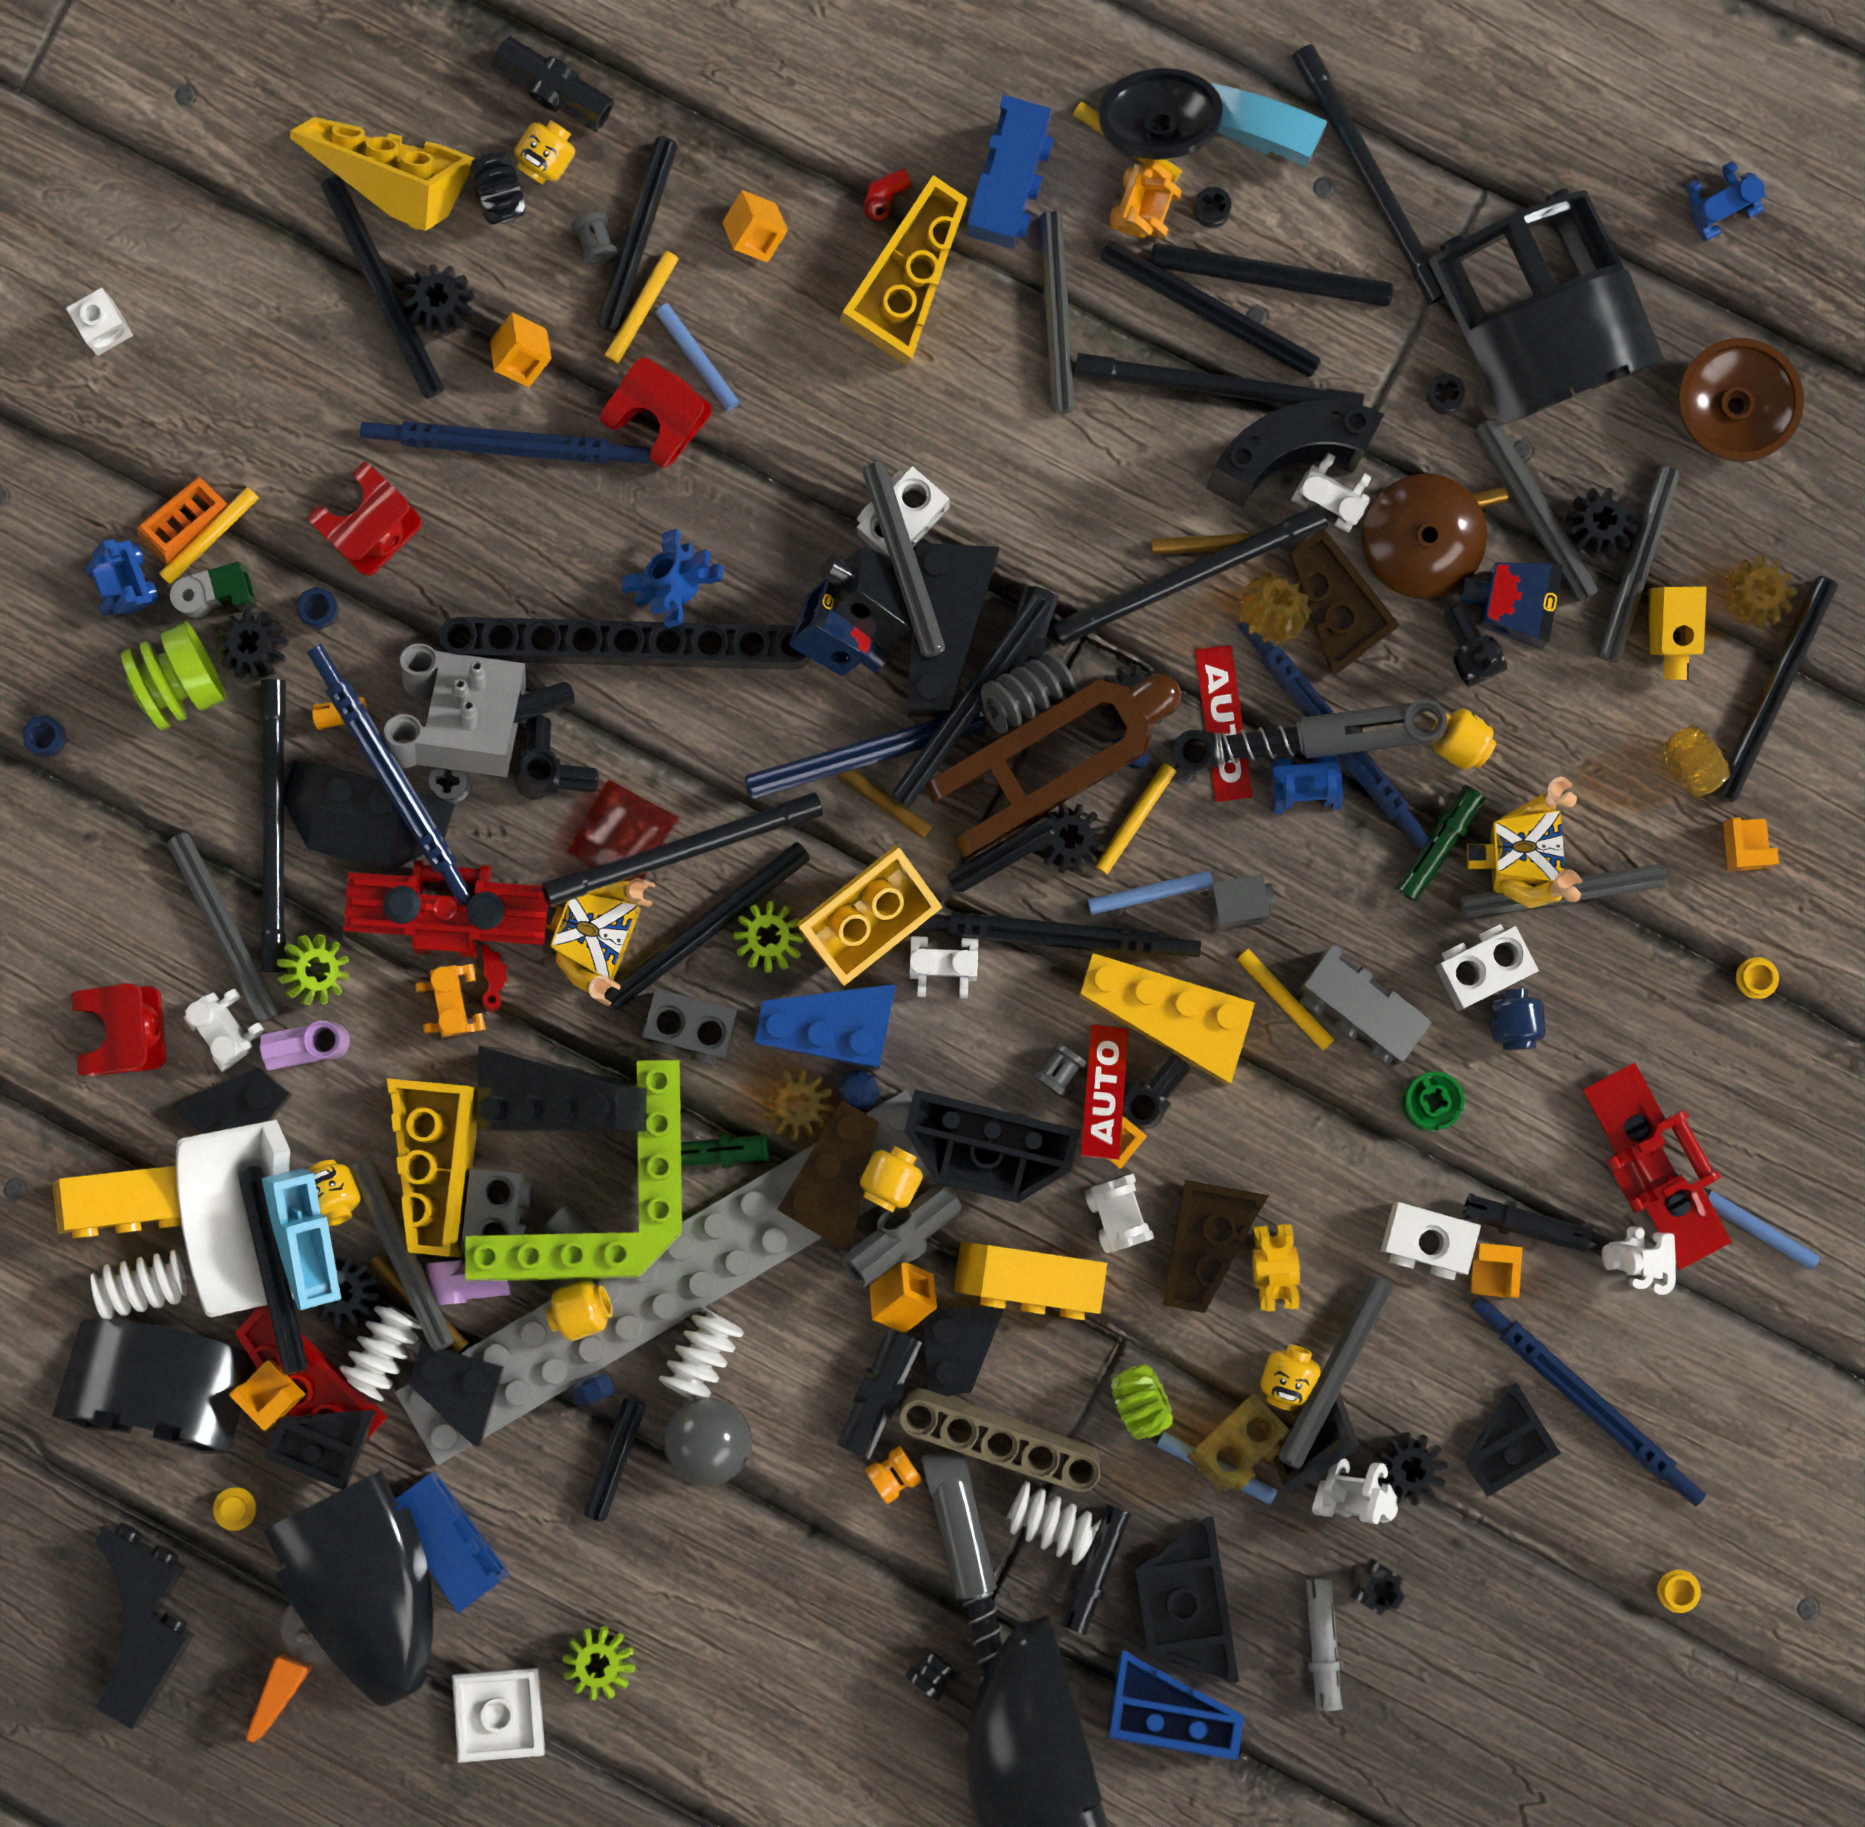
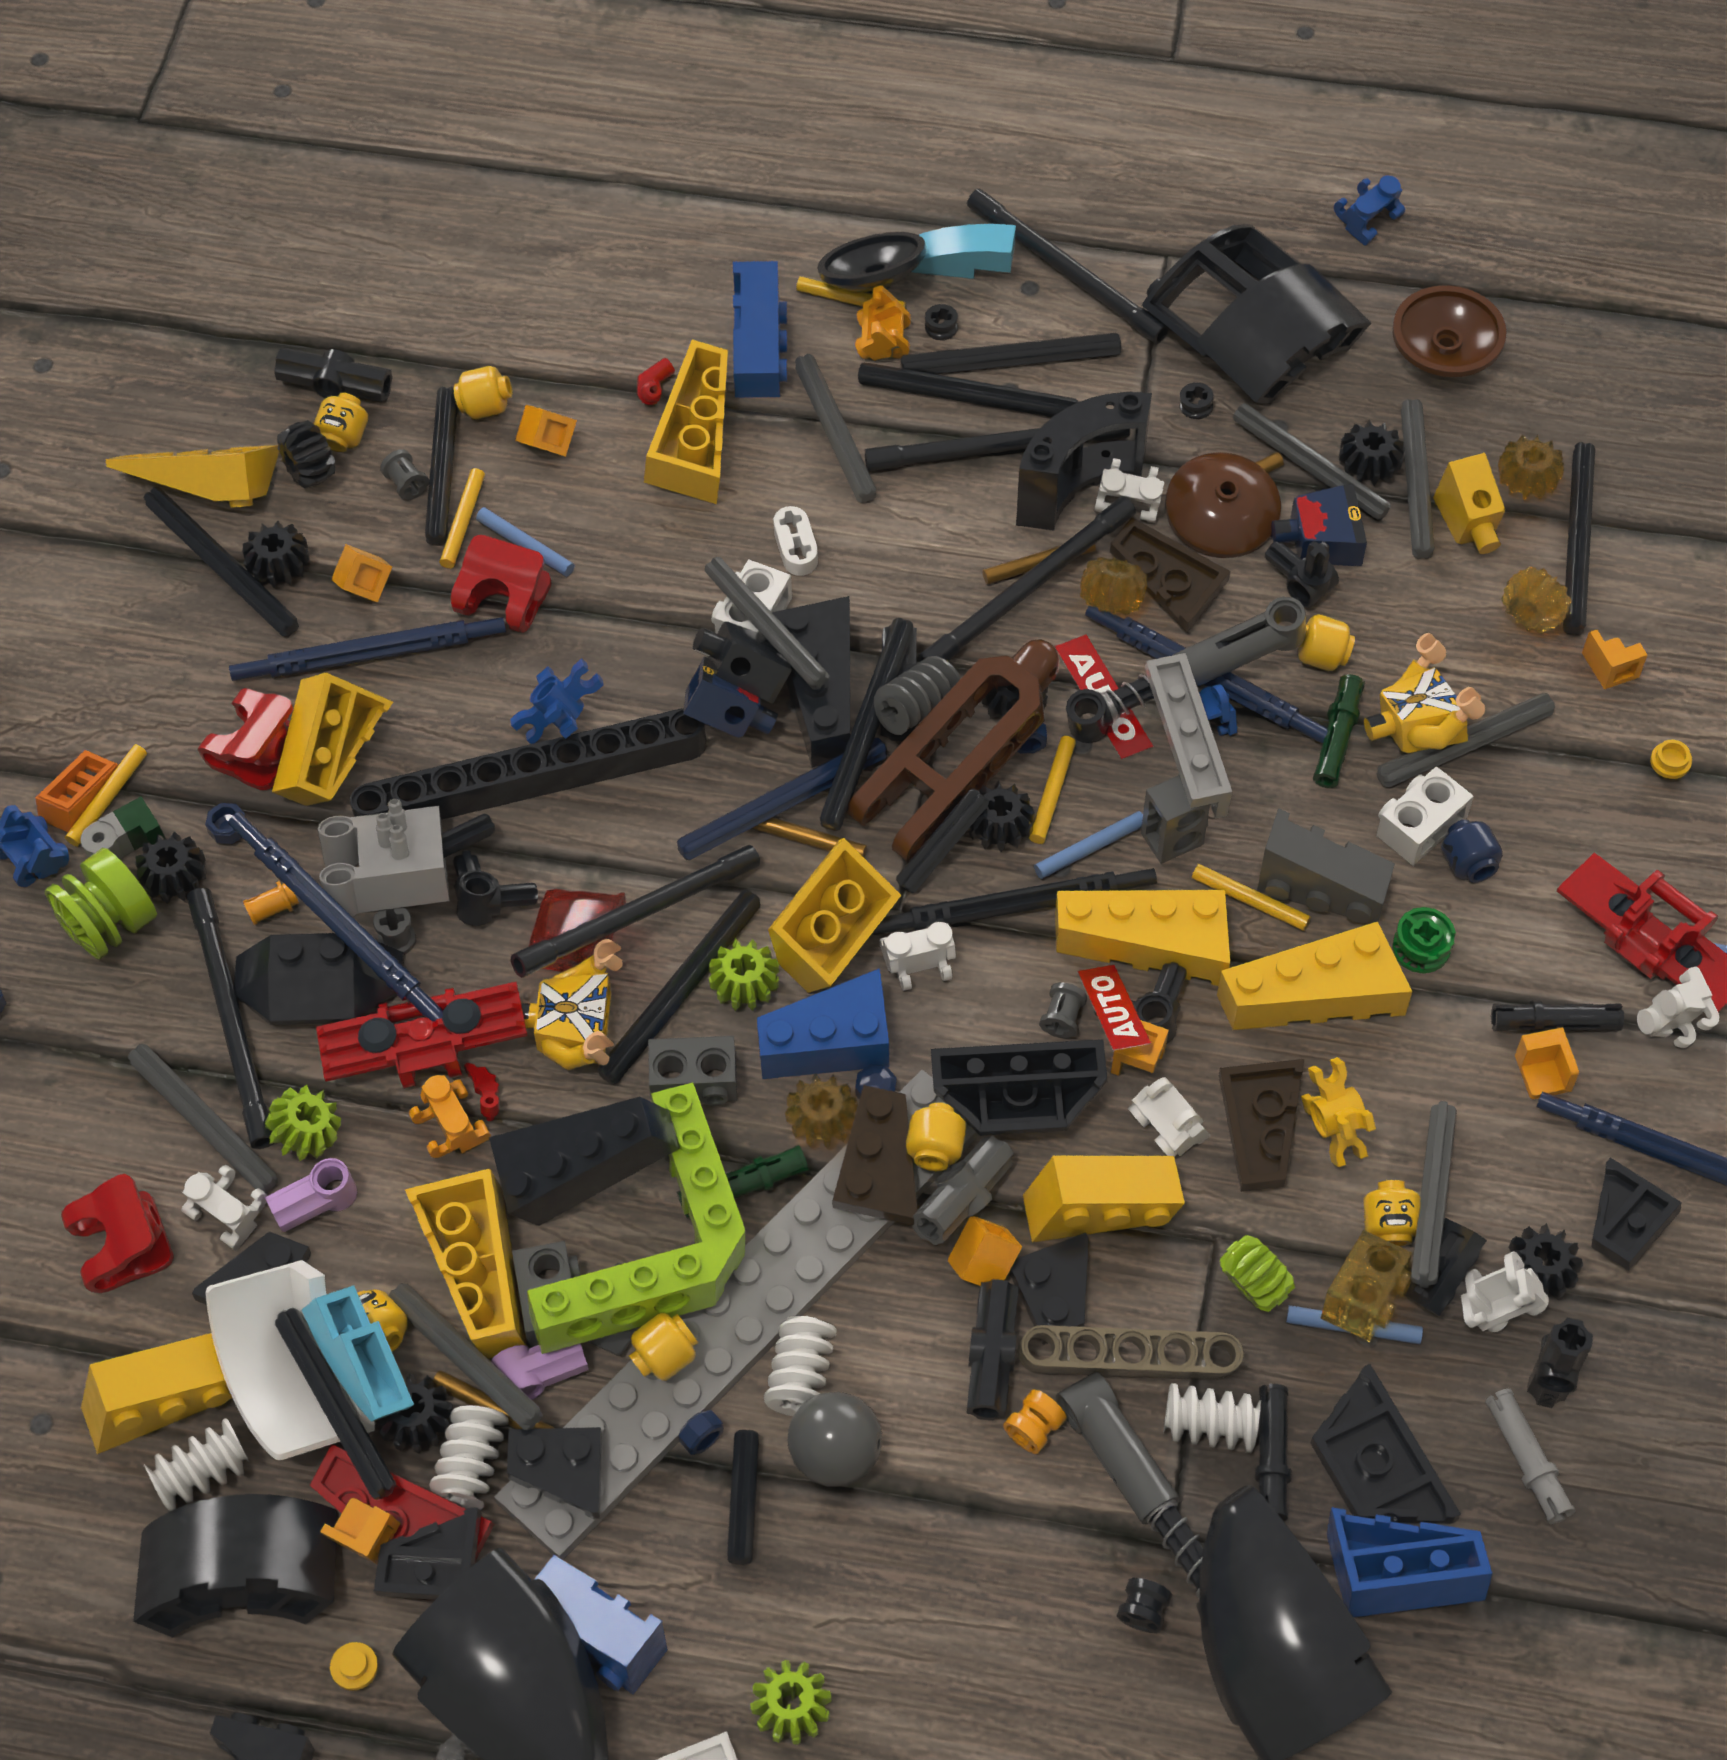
camera: 15 degrees left, 25 degrees down
white brick [1380,1202,1481,1280] -> none
none -> yellow wedge [272,672,393,806]
none -> yellow head [454,366,513,419]
none -> white beam [773,506,818,576]
none -> light grey fence [1145,653,1232,819]
none -> yellow wedge [1217,921,1412,1030]

